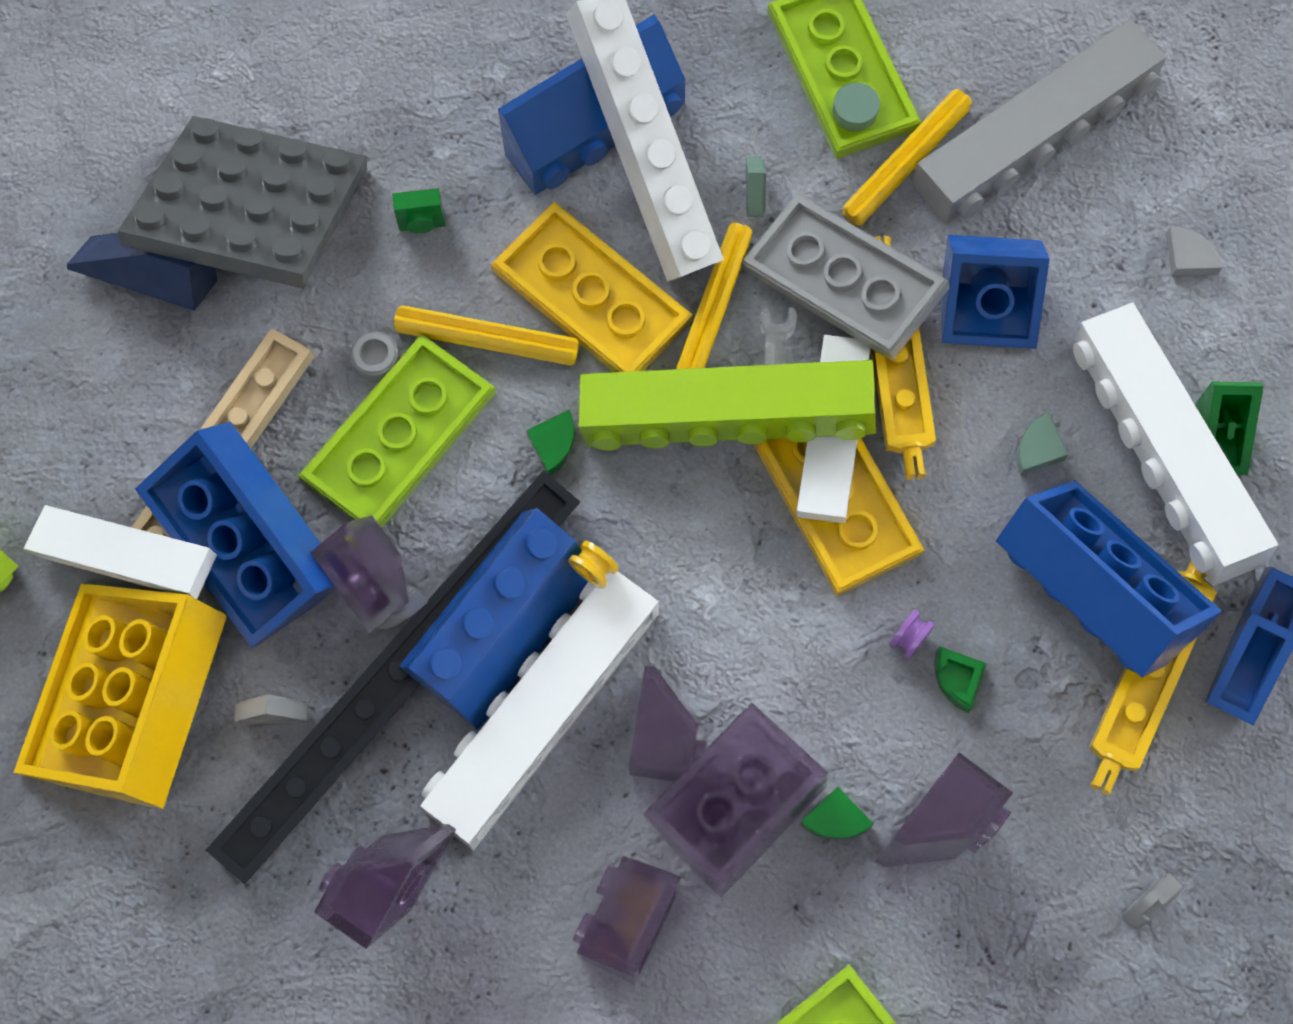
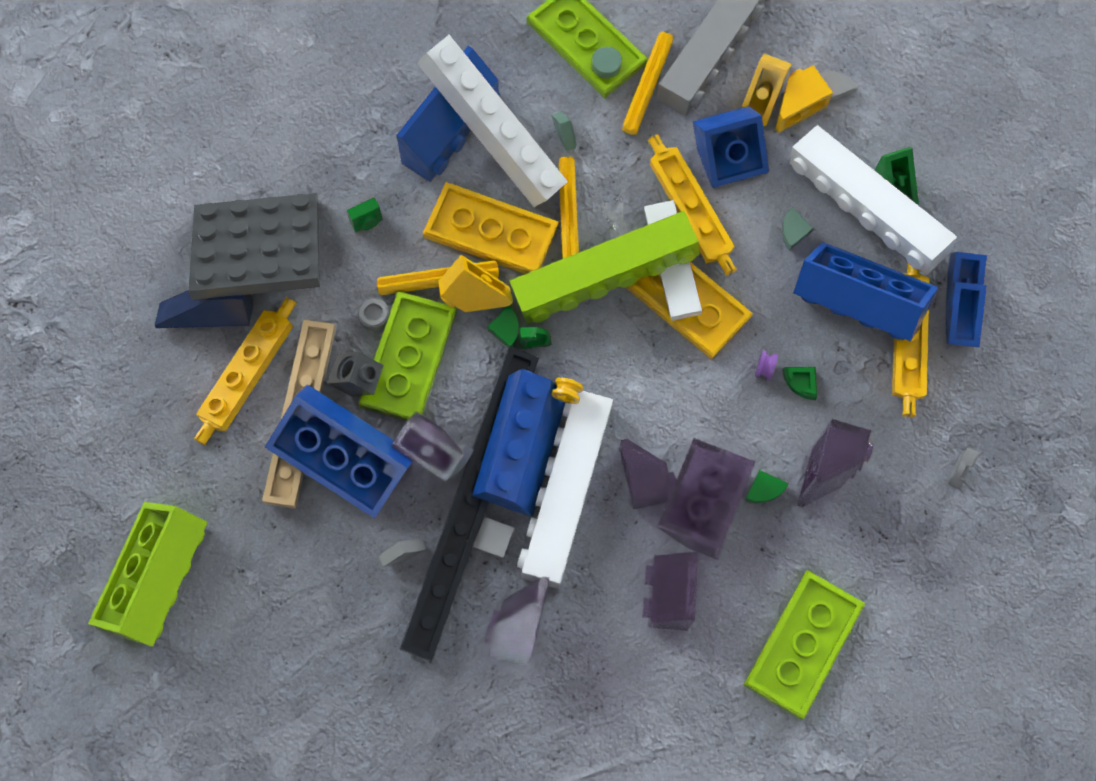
camera: 25 degrees left, 0 degrees up
yellow slope [13,583,227,809] -> none
white tile [23,505,217,599] -> none
light grey tile [741,193,950,361] -> none
none -> yellow plate [193,297,297,446]
none -> dark grey brick [327,352,384,396]
none -> yellow slope [438,255,513,312]
none -> light grey tile [473,517,515,560]
none -> green tile [520,327,552,349]
none -> yellow slope [741,54,791,126]
none -> yellow slope [775,65,833,133]

